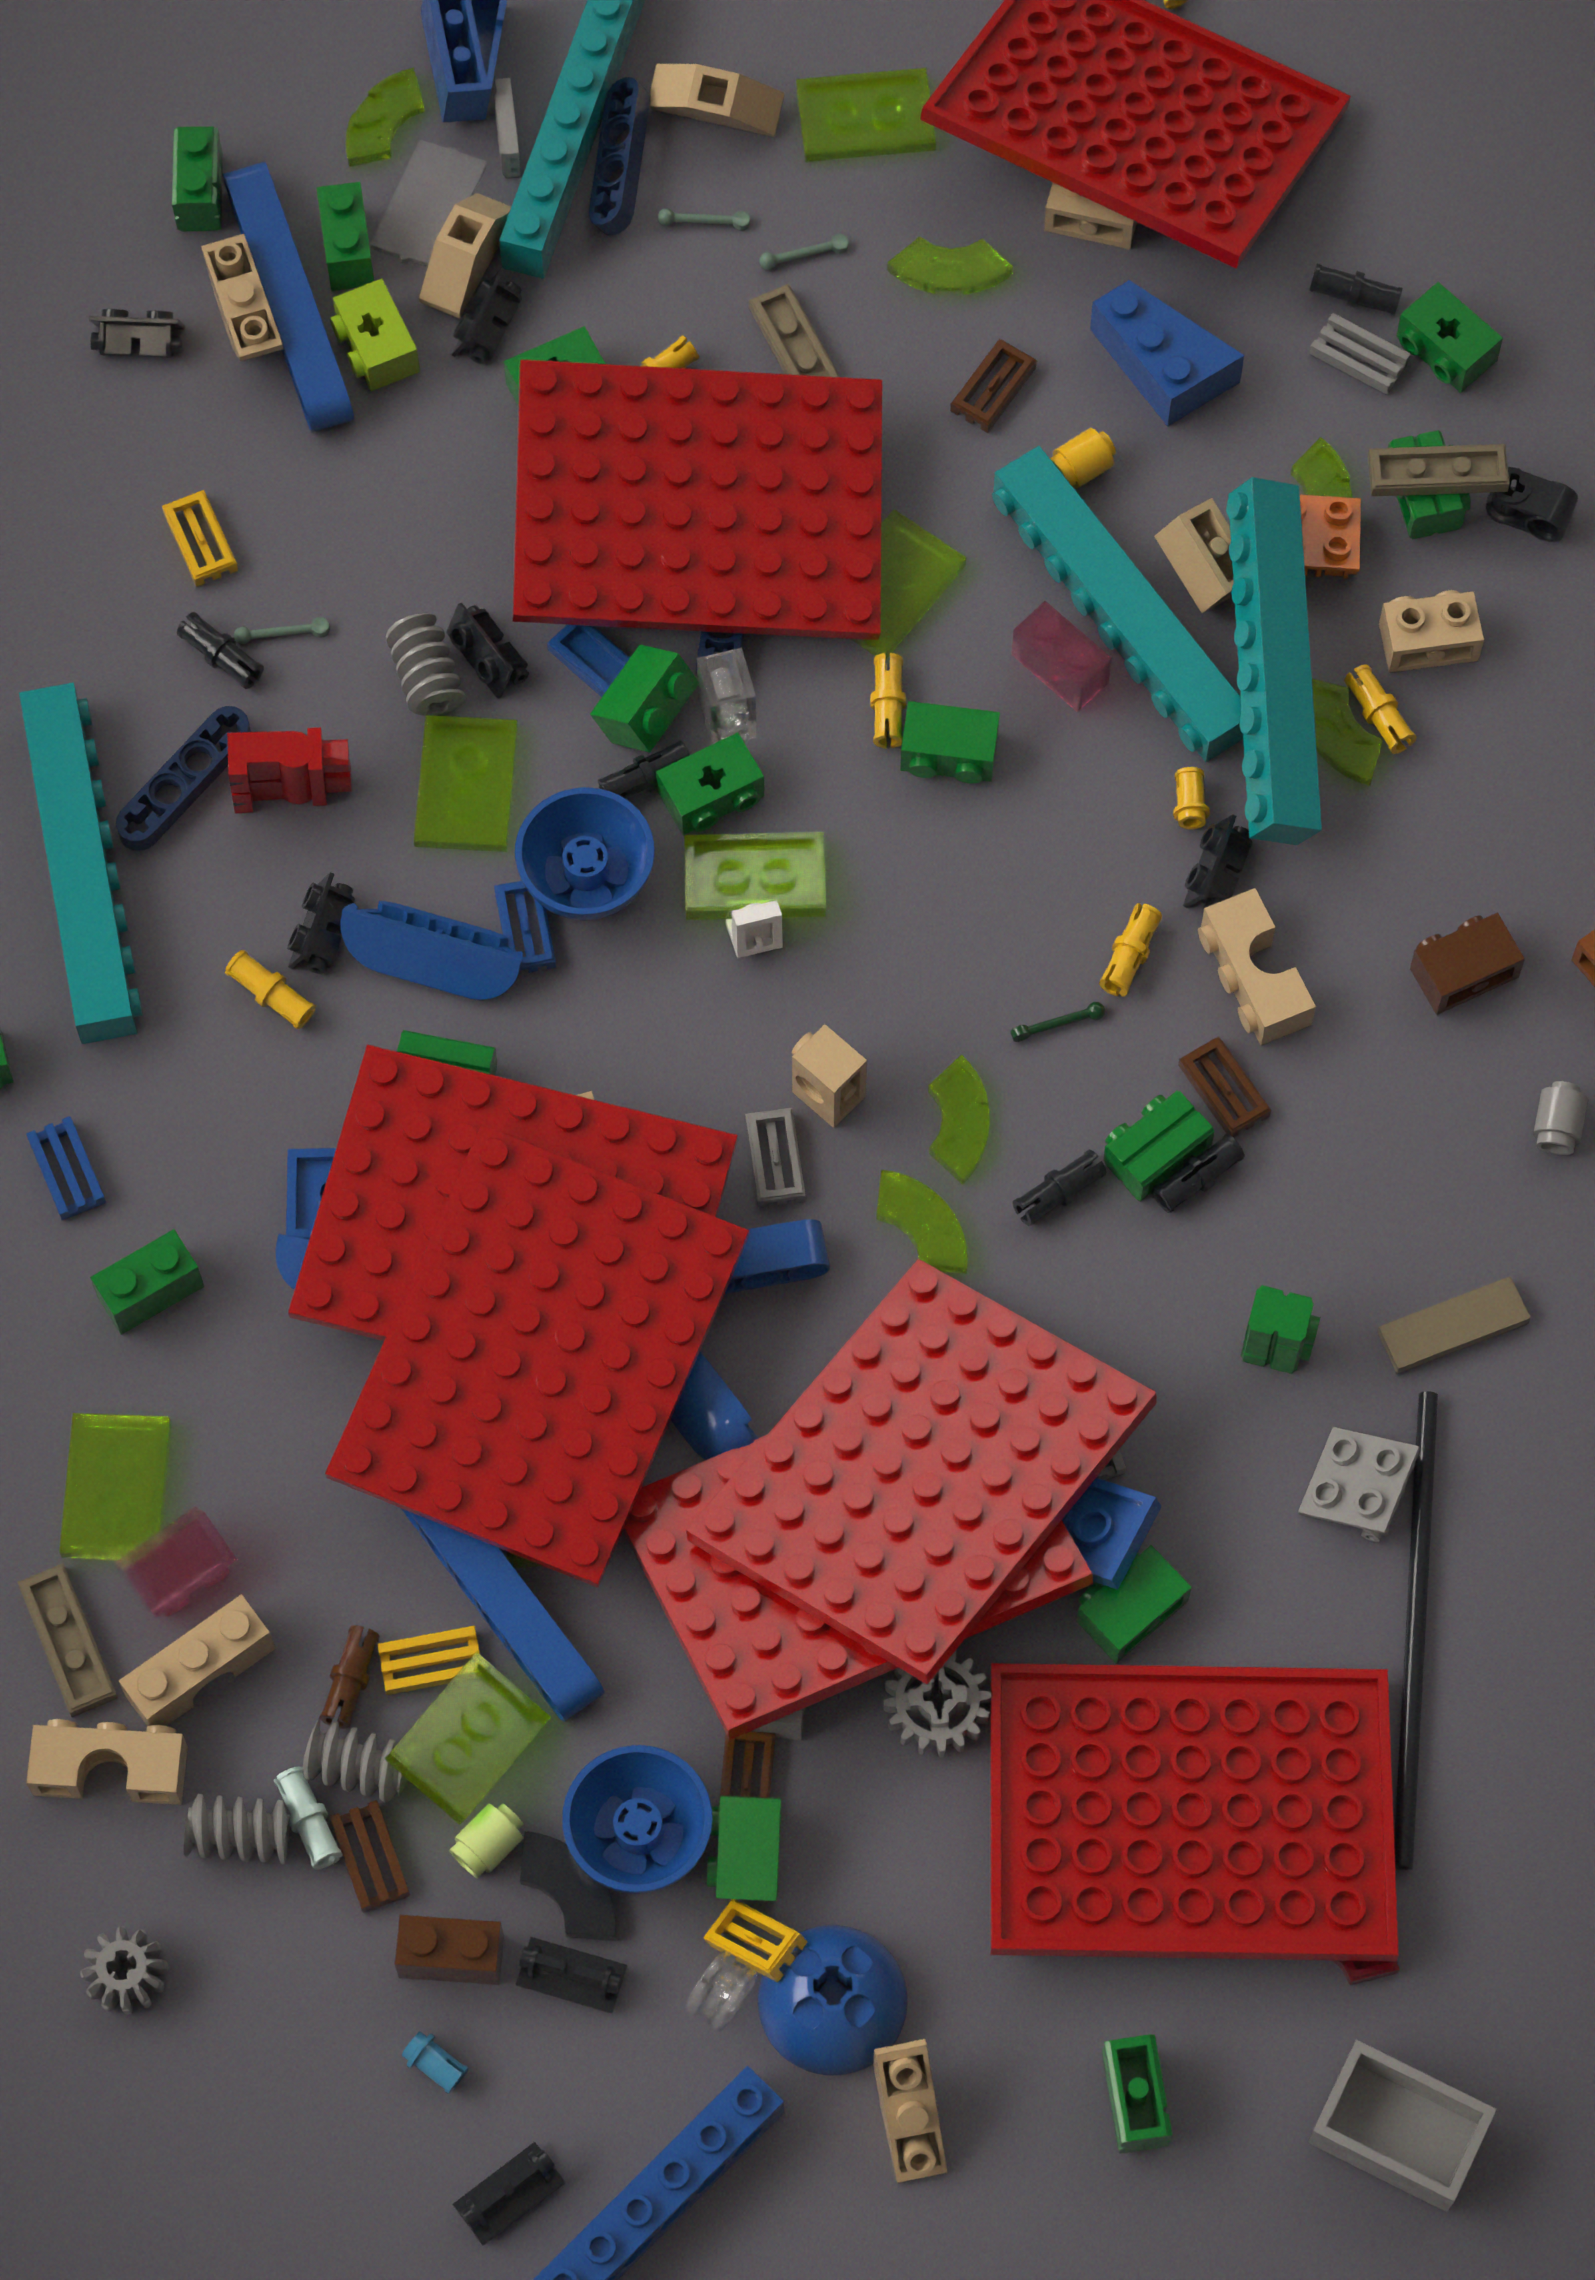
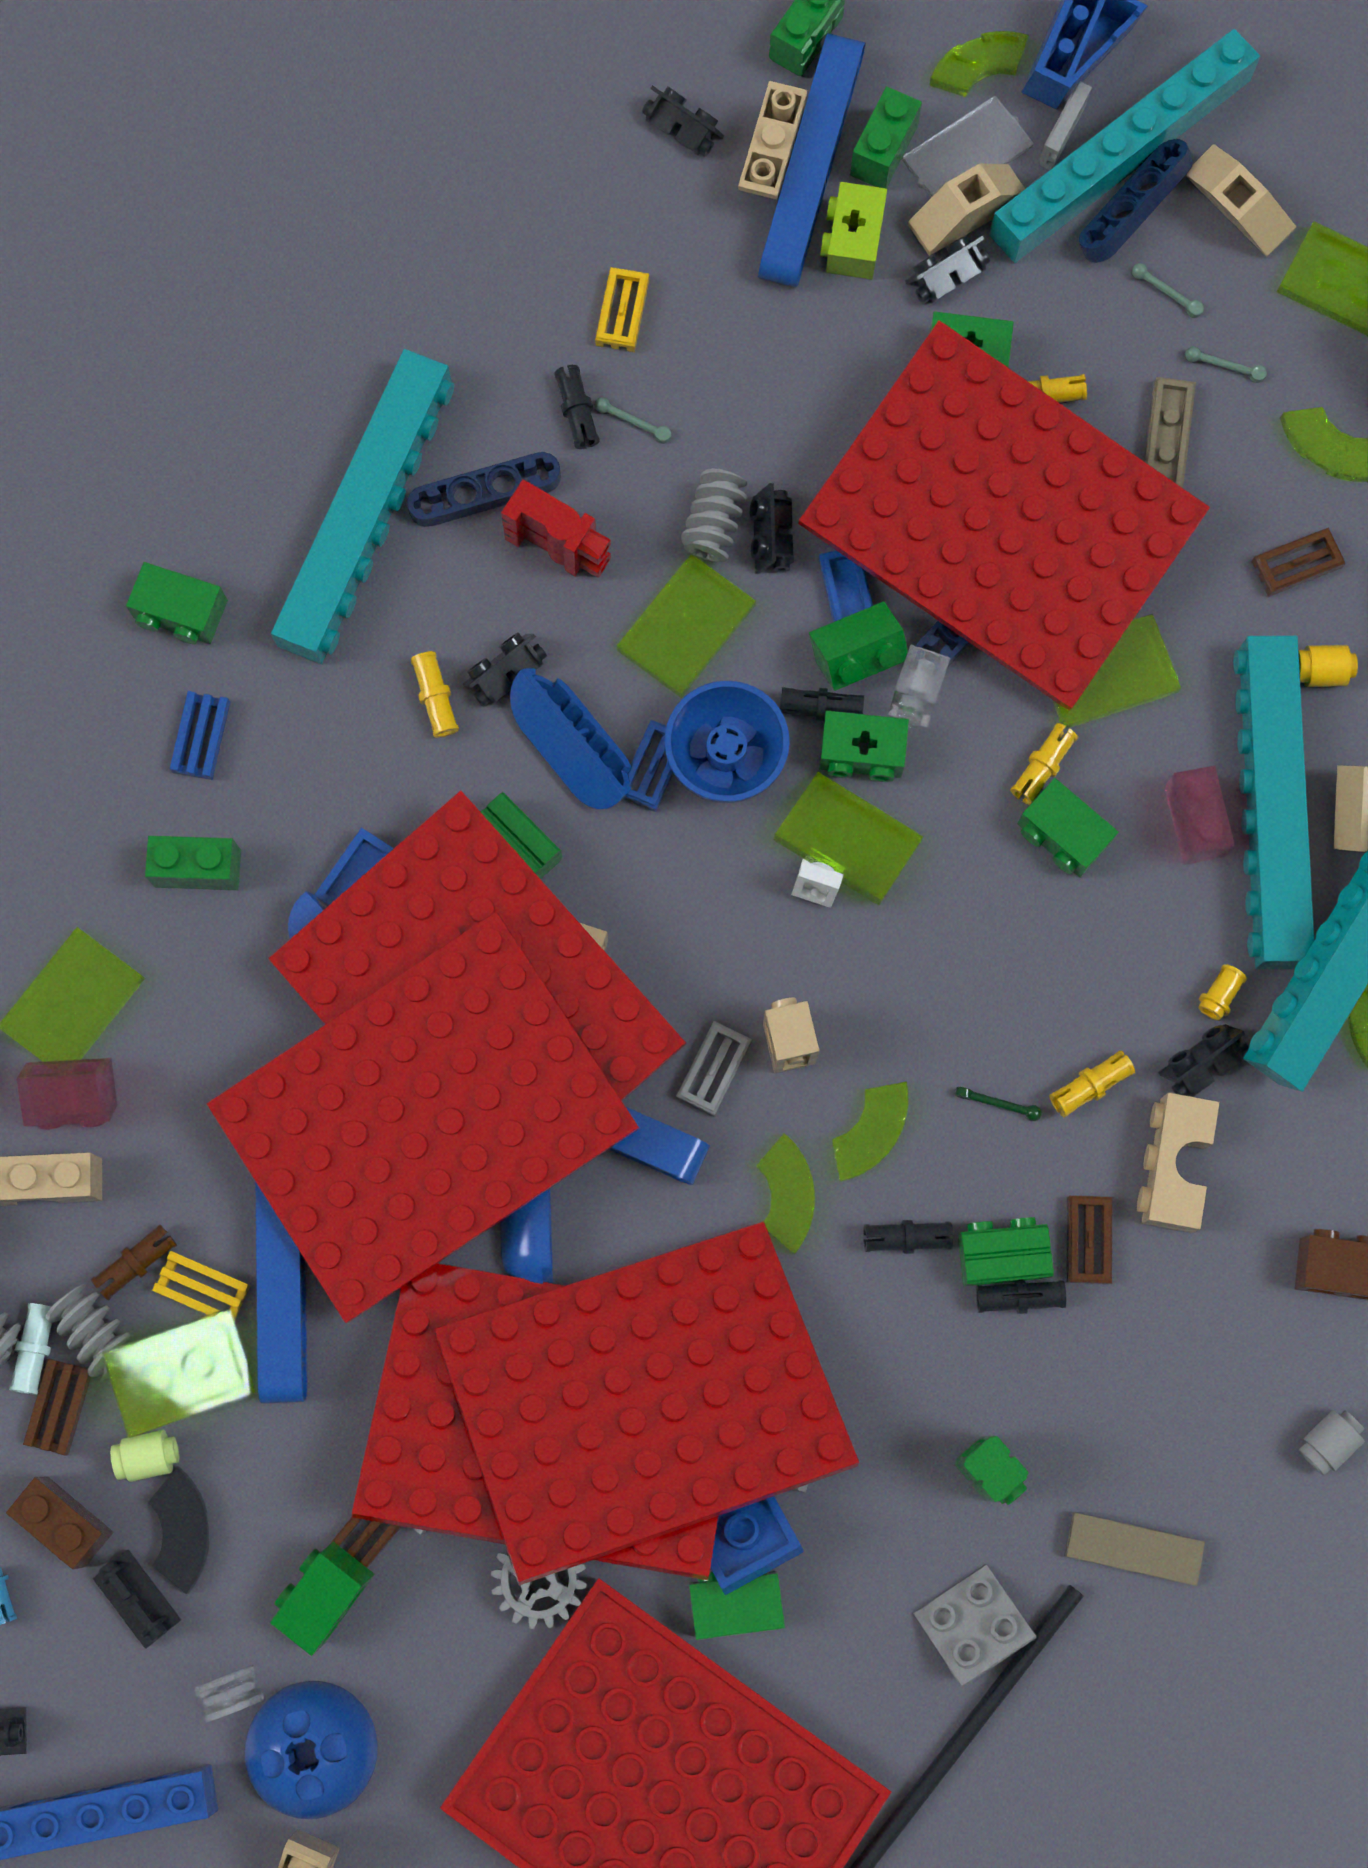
camera: 35 degrees right, 10 degrees up
blue piece [562,1745,712,1894] -> none
yellow tile [703,1899,808,1983] -> none

